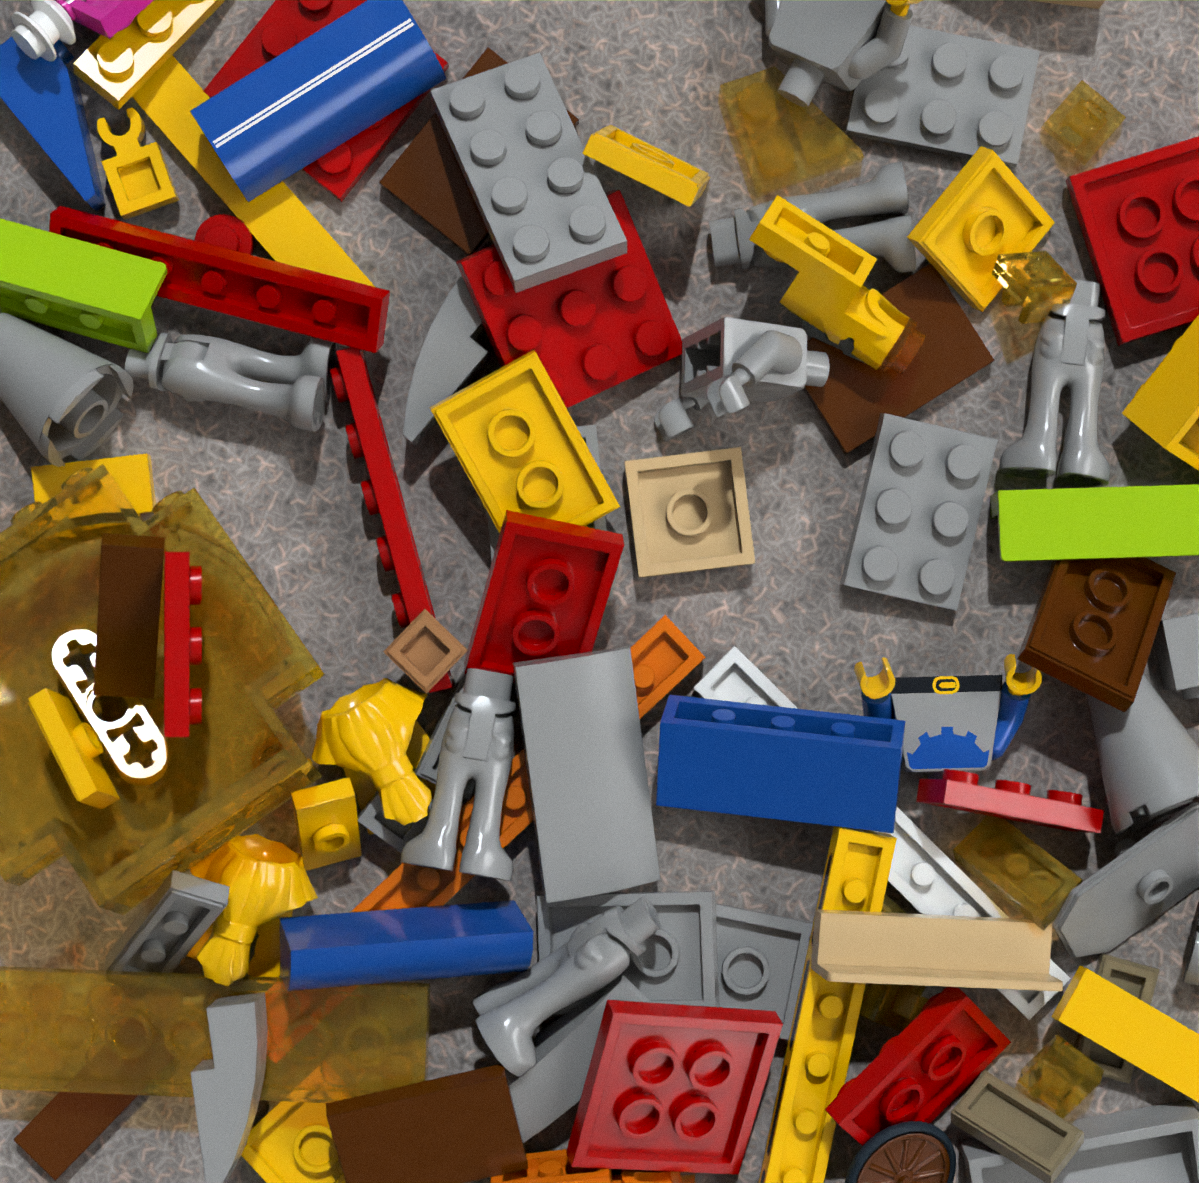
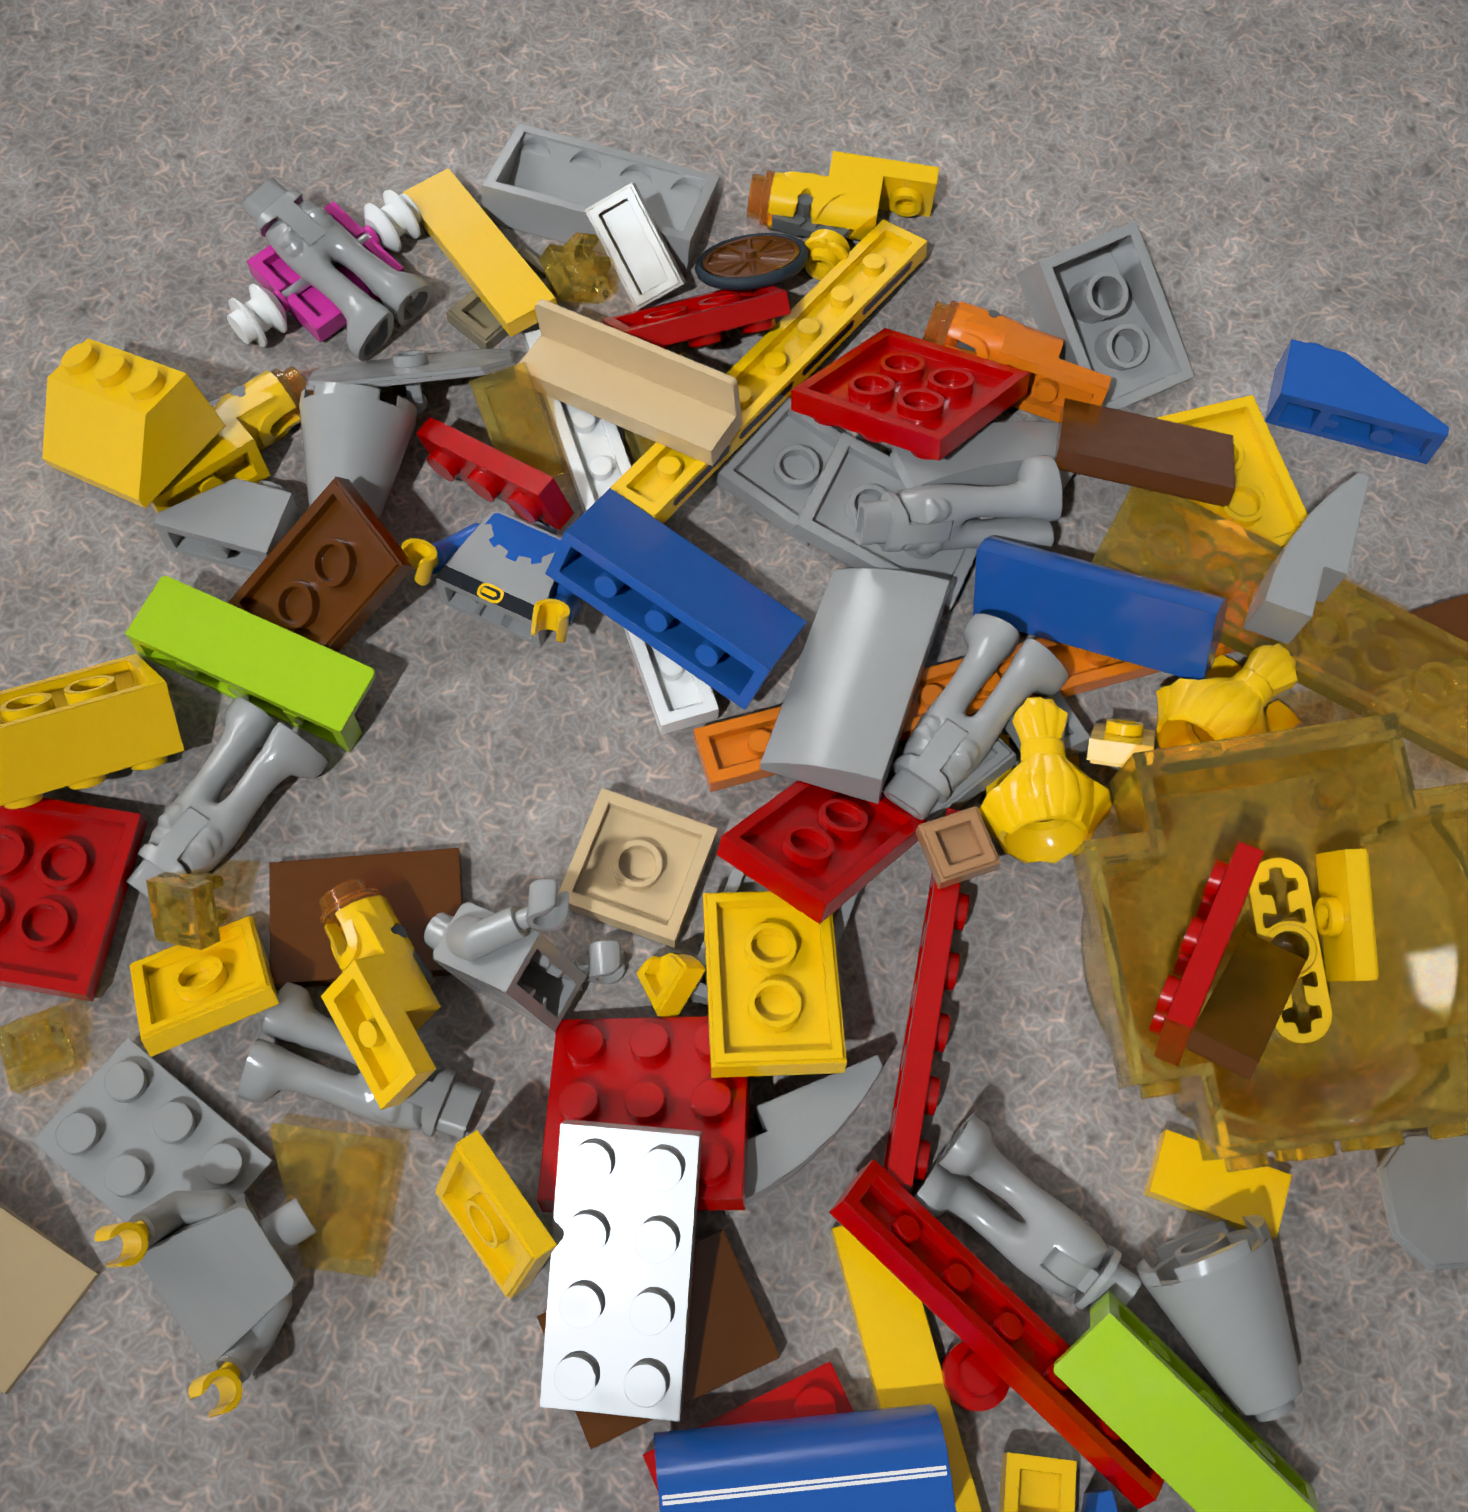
camera: 155 degrees left, 20 degrees down
light grey tile [104,870,230,989] -> none
light grey plate [840,413,998,611] -> none
none -> yellow tile [636,953,706,1017]

